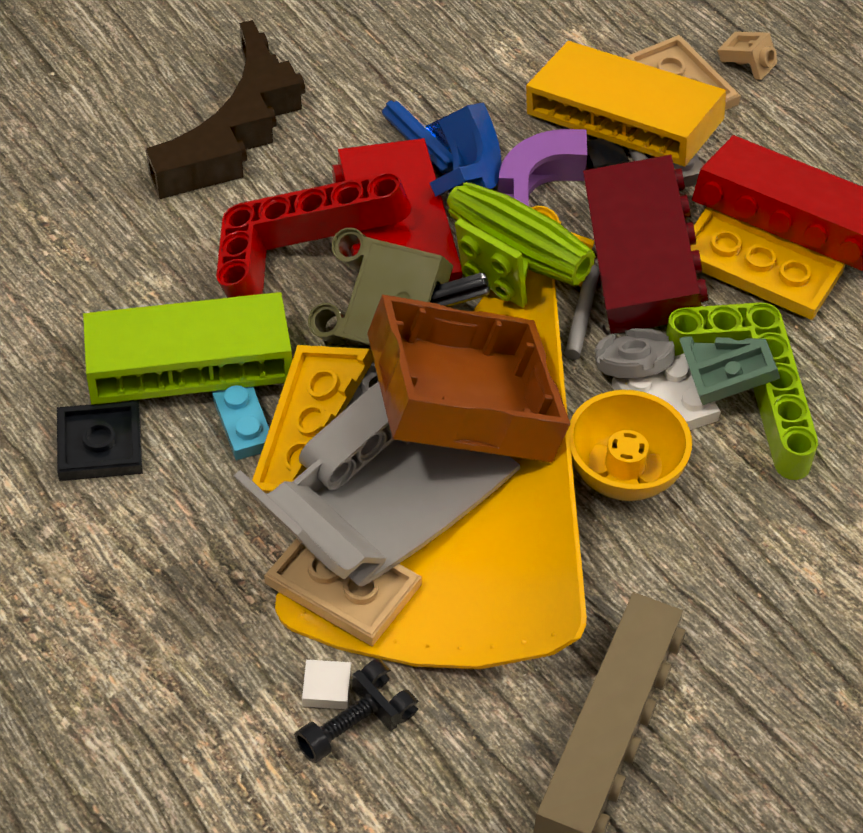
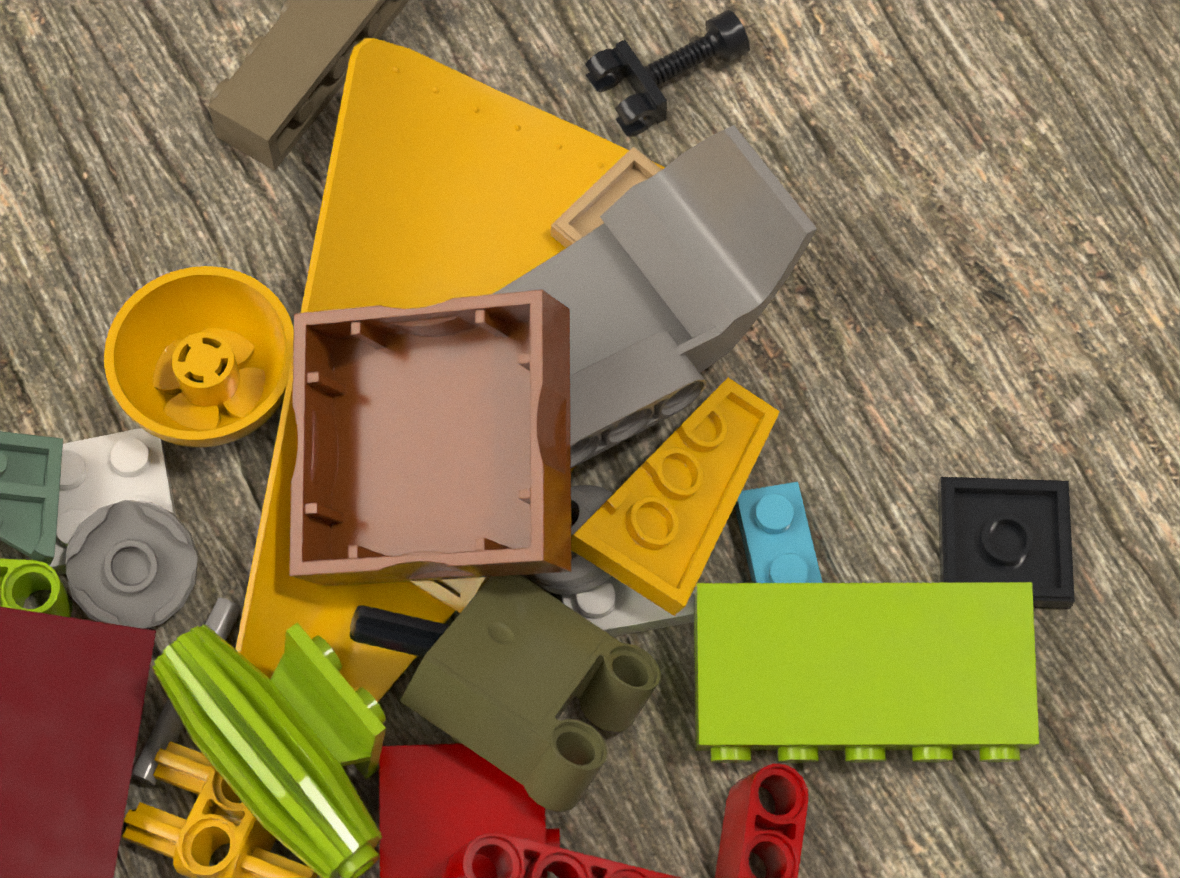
camera: 170 degrees left, 15 degrees up
white tile [302,659,351,709] -> none

